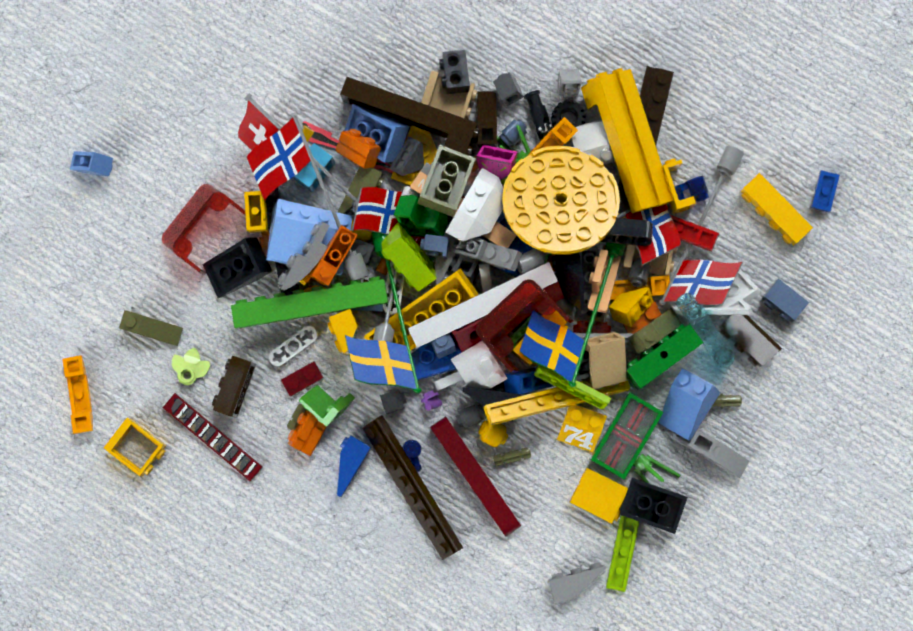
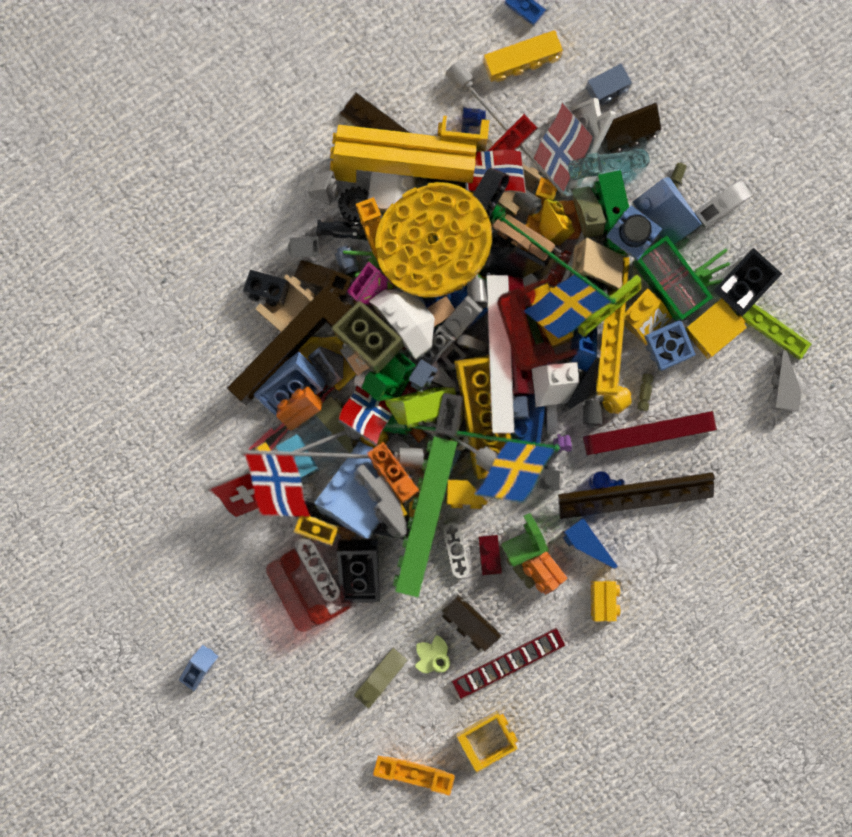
camera: 75 degrees left, 0 degrees up
none -> light grey beam [295,537,340,602]
none -> flat silver slope [435,393,464,436]
none -> yellow brick [590,580,620,621]
none -> piece [606,205,662,261]
none -> medium blue piece [644,320,696,371]

